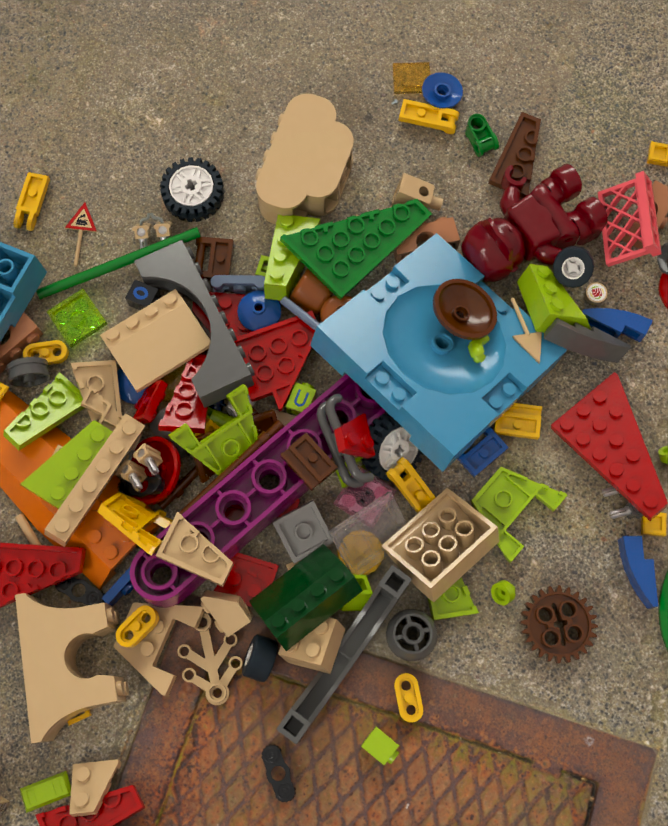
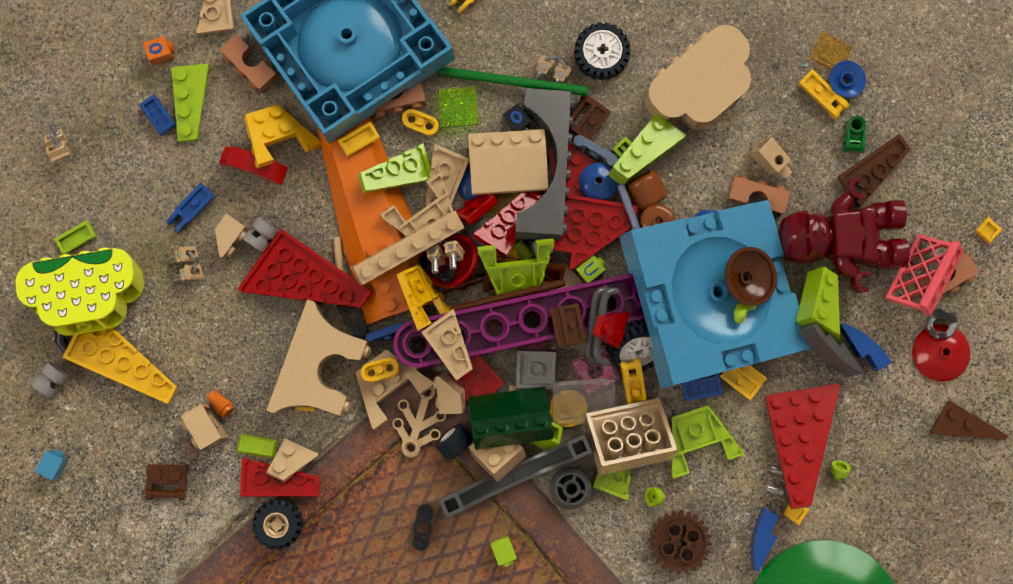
camera: 25 degrees right, 10 degrees up
dark grey wheel [7,357,50,388] -> none
lime wing [20,420,113,509] -> none
piece [65,202,97,267] -> none
green wing [280,199,432,300] -> none
yellow plate [394,673,423,722] -> none
tan piece [511,298,542,363] -> none
black wheel [553,246,594,288] -> none
tile [584,282,608,305] -> none

